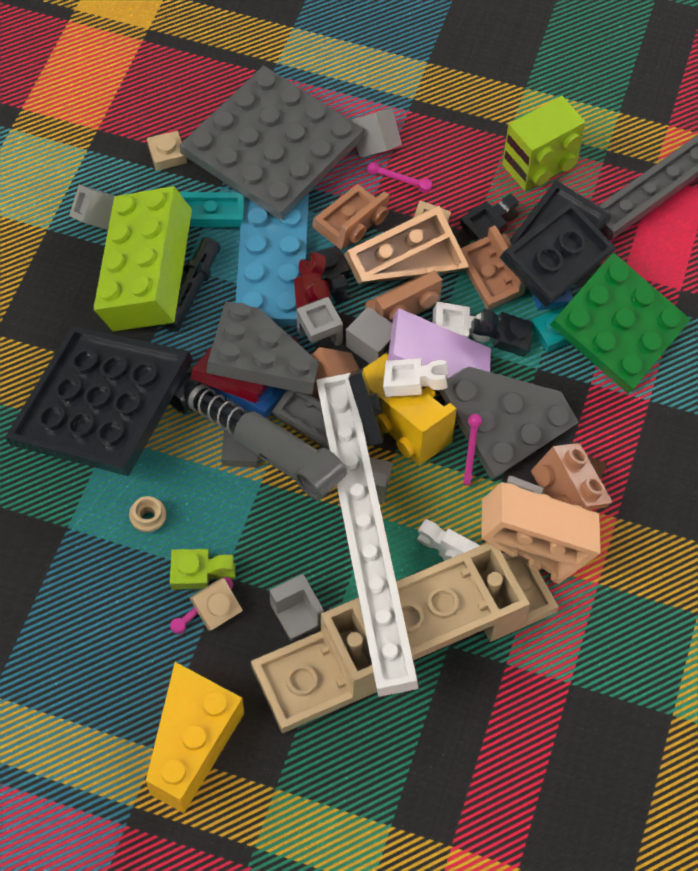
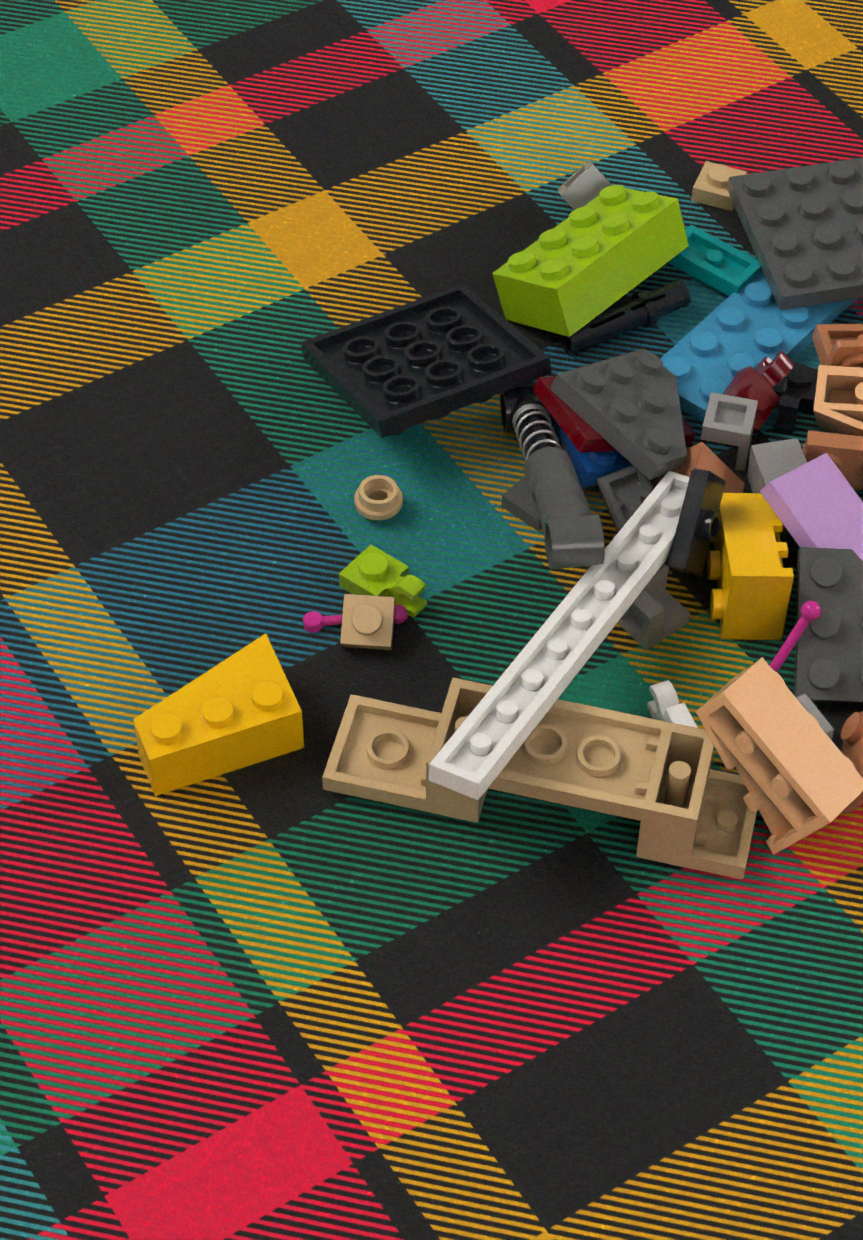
camera: 40 degrees right, 10 degrees down
light grey panel [269,574,324,640] -> none
white plate [383,358,448,397] -> none

